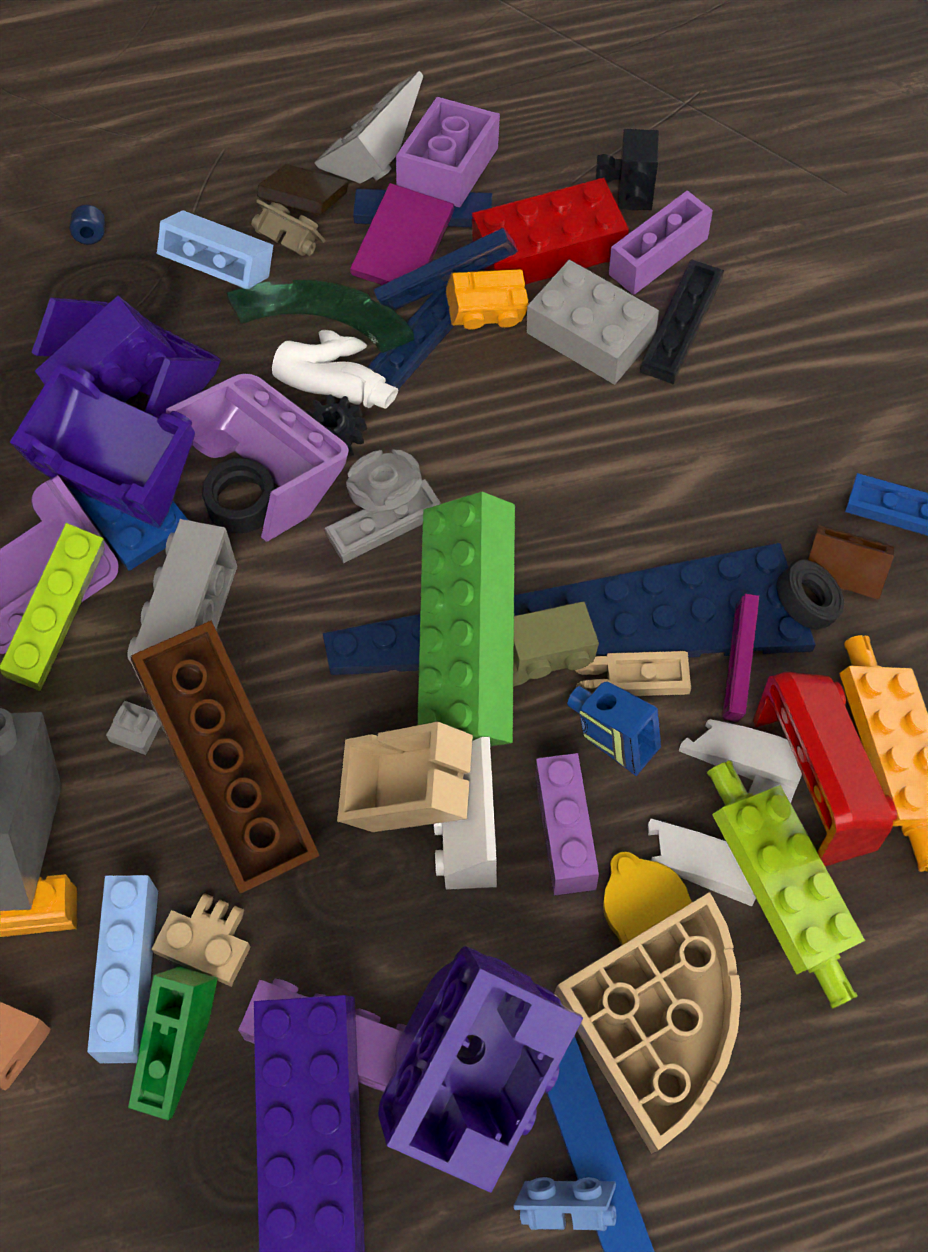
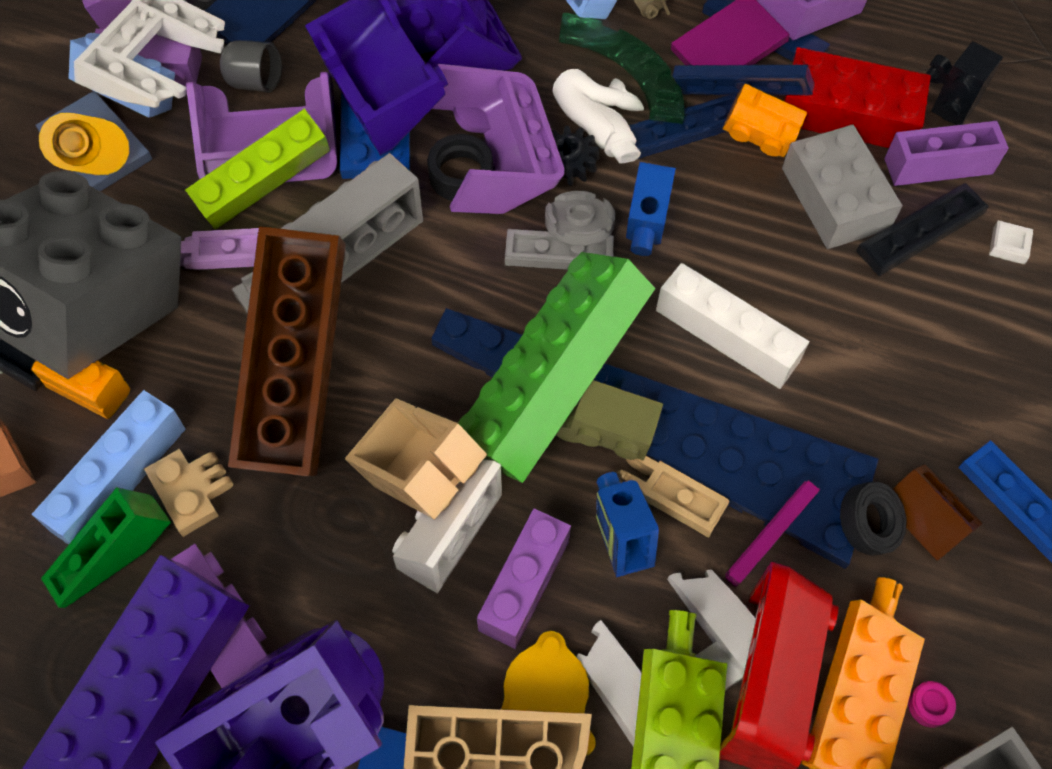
camera: 30 degrees right, 0 degrees up
none -> lavender hinge [180,228,259,270]
none -> blue torso [626,162,676,256]
none -> white brick [656,263,810,389]
none -> white tile [989,220,1033,264]

